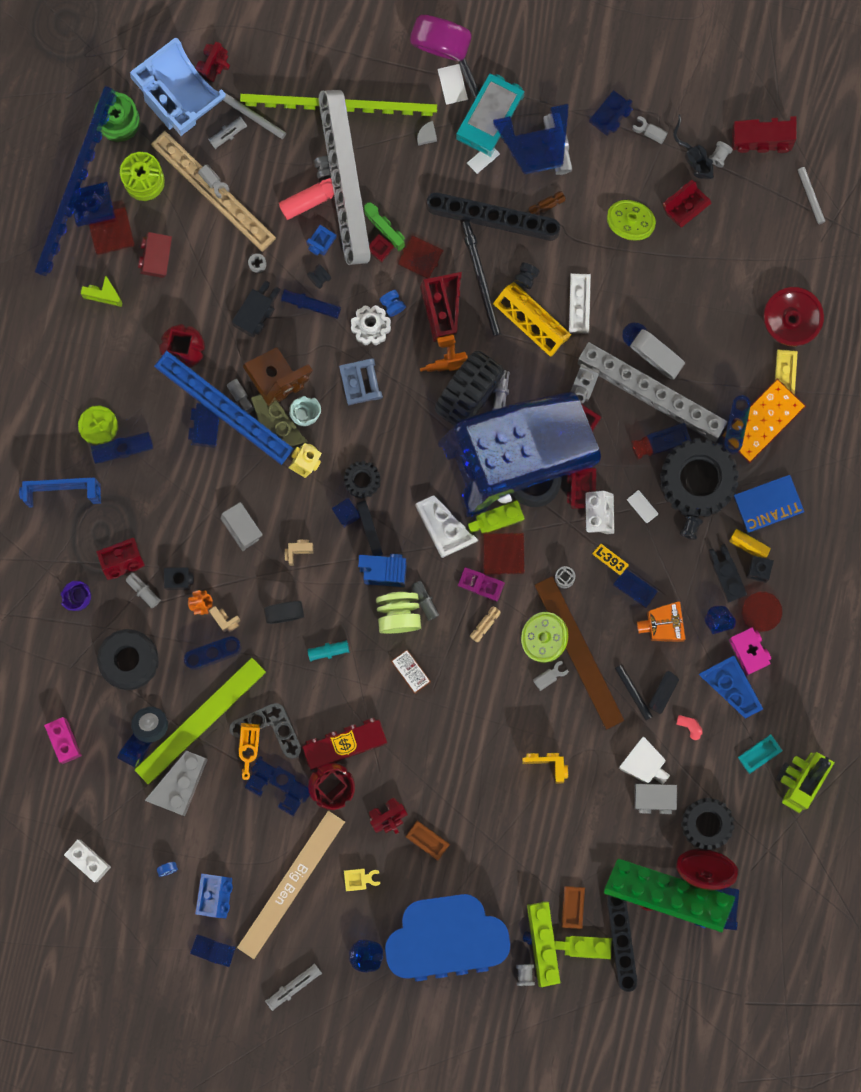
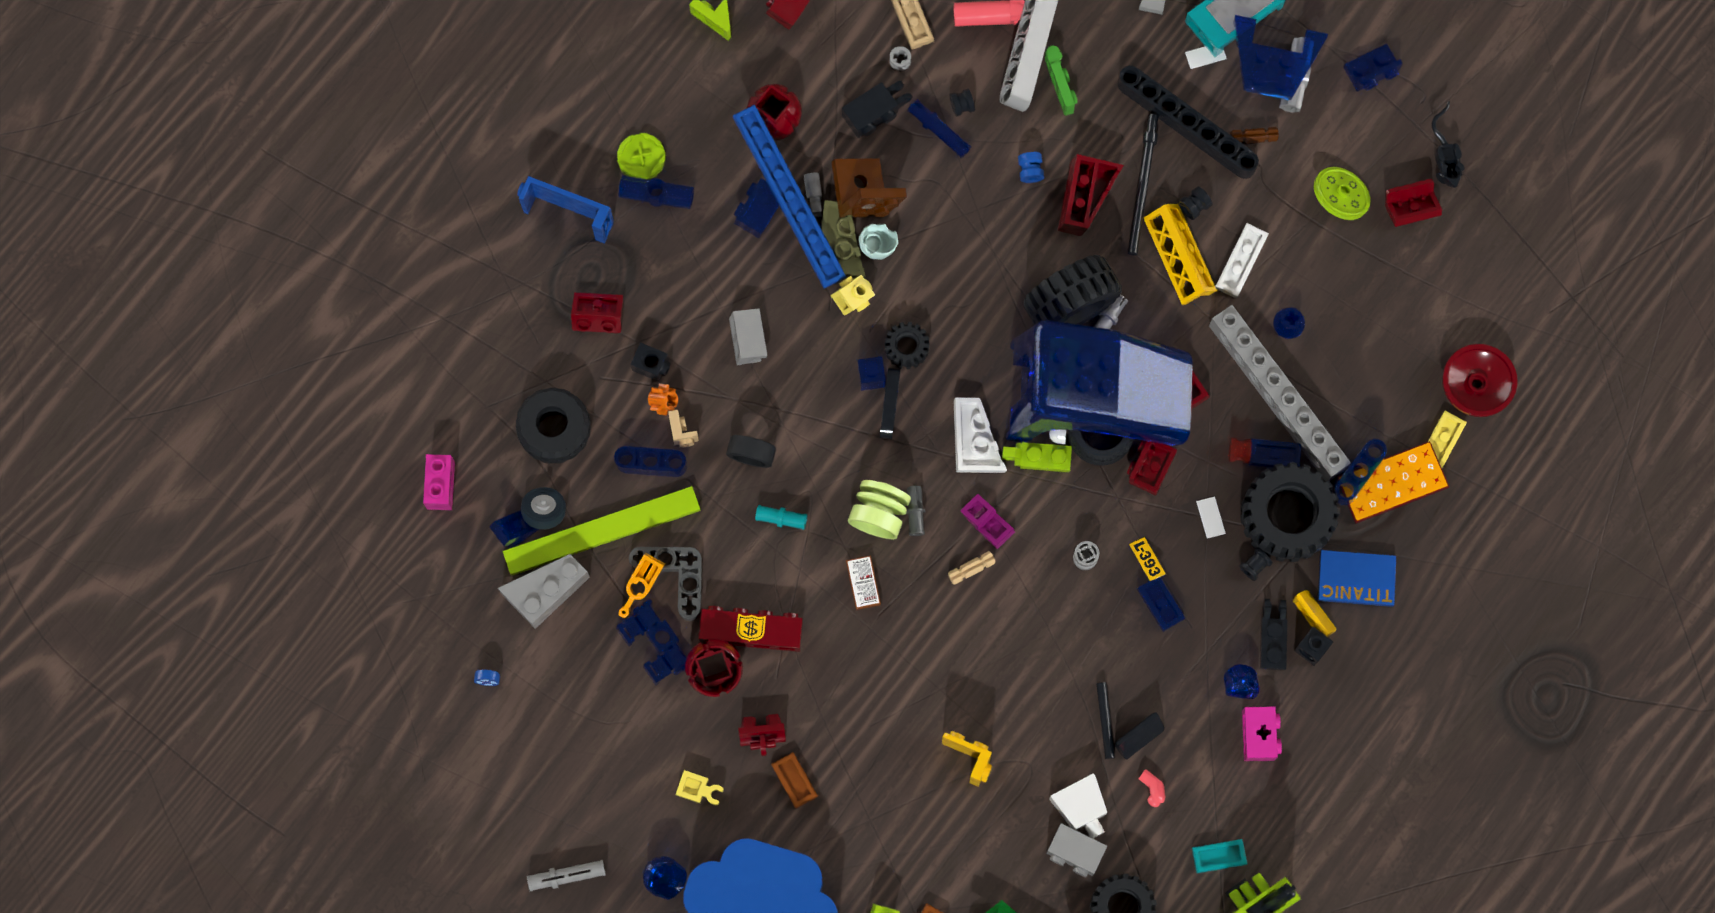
camera: 20 degrees right, 5 degrees down
dark purple hair [61,581,91,611] -> none
white brick [64,839,111,882] -> none
light grey axle [126,573,161,609] -> none
clear blue slope [190,934,236,967] -> none
blue bracket [195,874,233,919] -> none
tan tile [237,811,345,959] -> none
tan bracket [285,540,314,566] -> none
blue bracket [306,225,337,256] -> none
sand blue plate [339,359,383,405] -> none
white plant [351,305,391,345] -> none
blue piece [358,554,407,587] -> none
dark red tile [369,234,394,263] -> none
clear red piece [398,235,443,279] -> none
orange piece [420,334,468,372] -> none
clear red tile [484,533,524,574] -> none
lime shield [521,612,568,663] -> none
light grey bar [533,661,569,691] -> none
reddish brown tile [534,576,625,730] -> none
light grey hips [569,364,600,403] -> none
white bracket [586,491,614,534] -> none
light grey beam [630,329,685,380] -> none
light grey bar [632,116,668,144] -> none
orange torso [637,602,686,642] -> none
blue wing [699,655,763,719] -> none
light grey bush [708,141,733,168] -> none
dark red wedge [733,116,797,153] -> none
clear red tile [742,592,782,632] -> none
light grey bar [798,167,825,224] -> none

